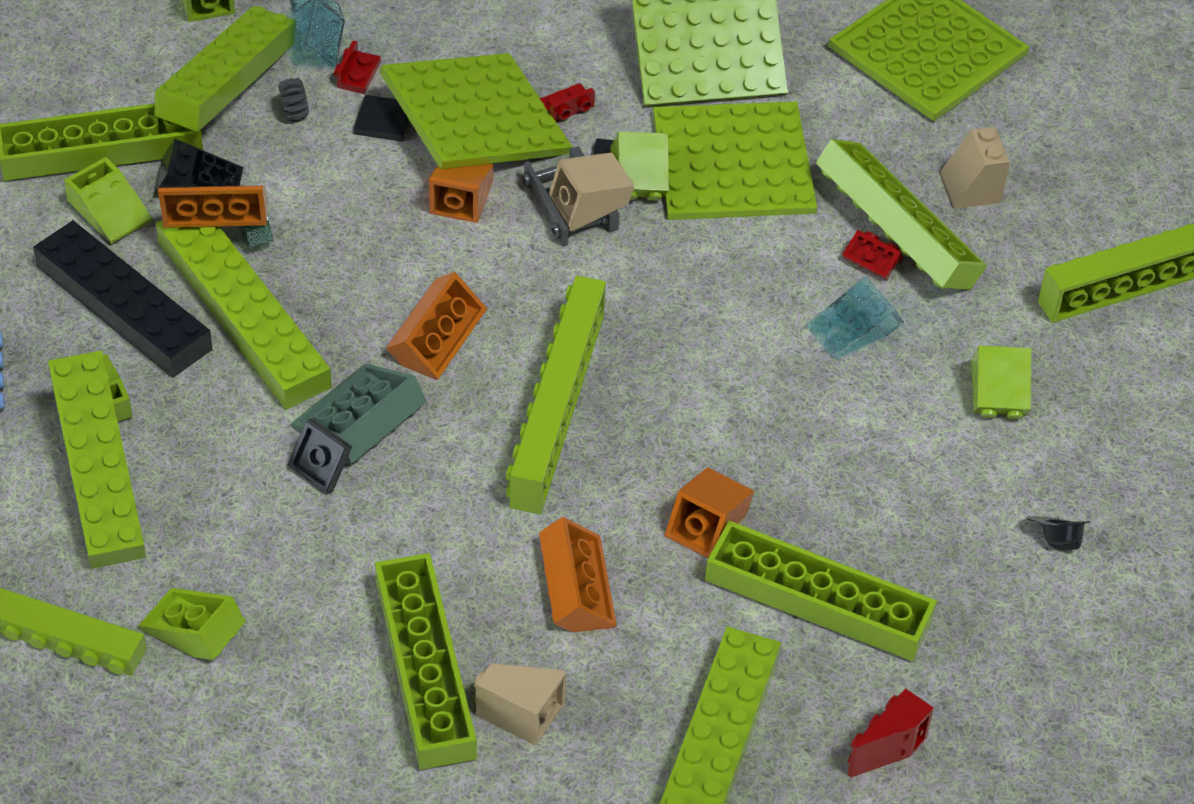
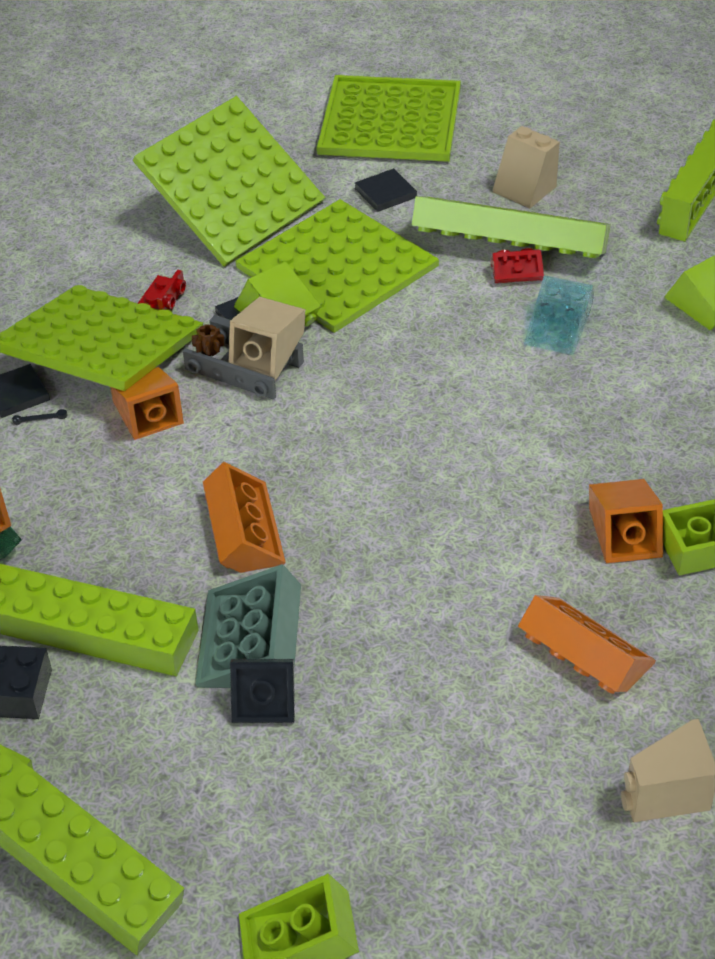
camera: 35 degrees left, 5 degrees down
lime brick [374,553,477,770] -> none
lime brick [506,275,606,515] -> none
none -> black hinge [12,409,68,425]
none -> reddish brown gear [192,324,224,356]
none -> black tile [355,168,417,212]

